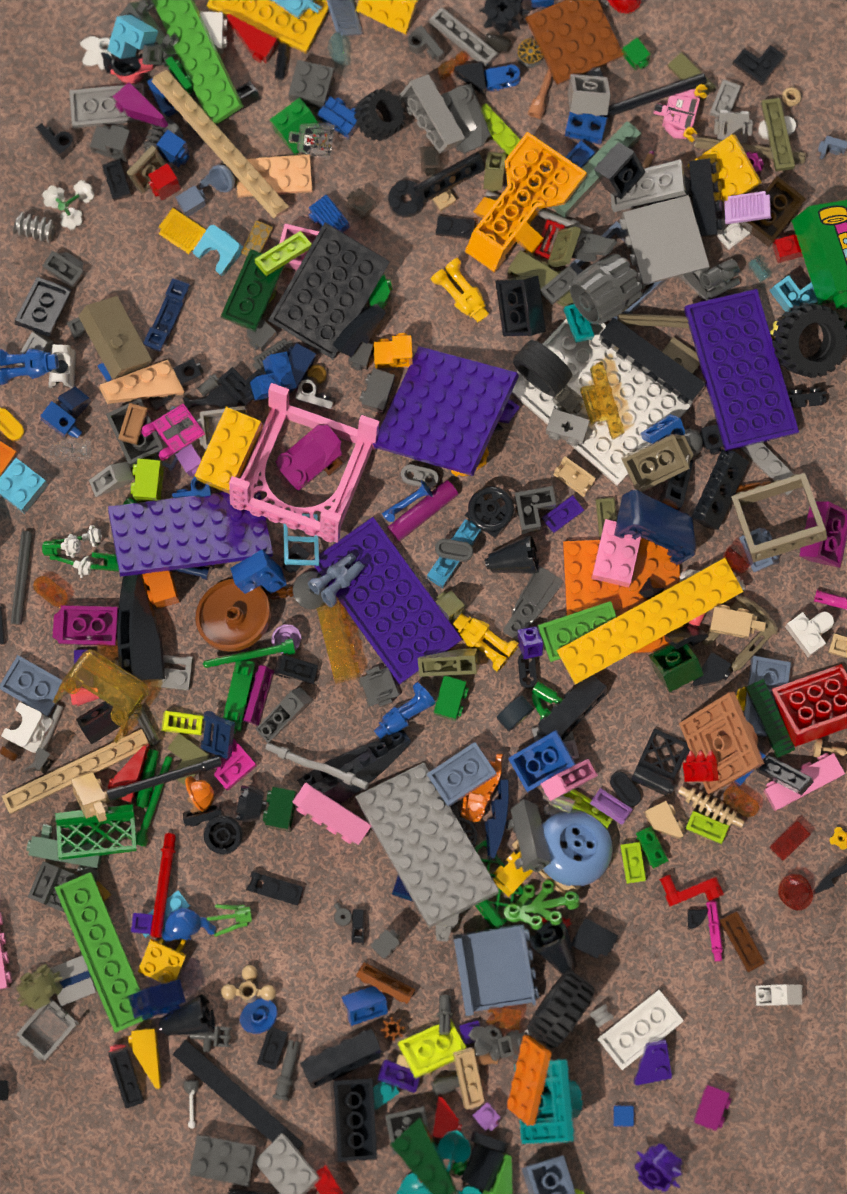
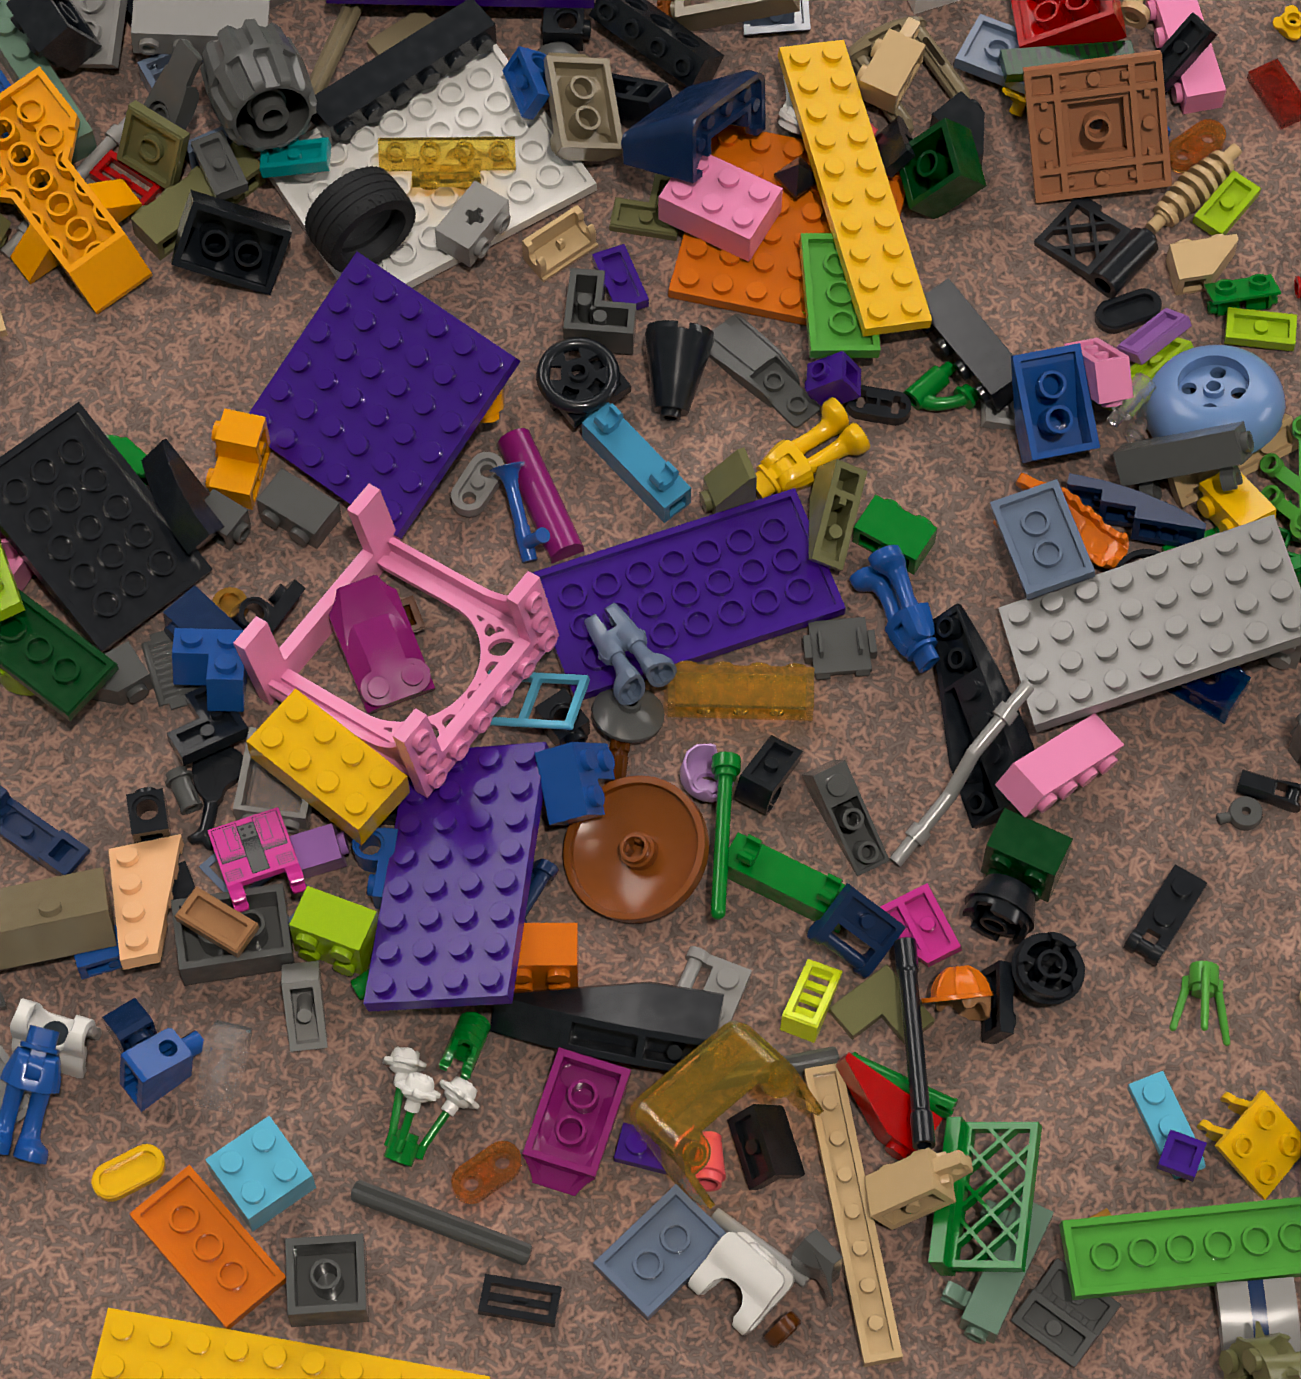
camera: 80 degrees left, 15 degrees down
dark grey piece [77,866,100,882] -> none
green piece [136,756,173,847] -> none
red axle [150,833,176,938] -> none
blue piece [162,908,217,941] -> none
magenta plate [244,665,274,726] -> none
yellow piece [430,258,489,323] -> none
dark grey tile [435,539,473,562] -> none
black plate [436,216,475,239] -> none
black wheel [497,695,534,731] -> none
clear smoke brick [553,385,583,415] -> none
red plate [683,750,719,782] -> none
clear red hair [722,546,750,574] -> none

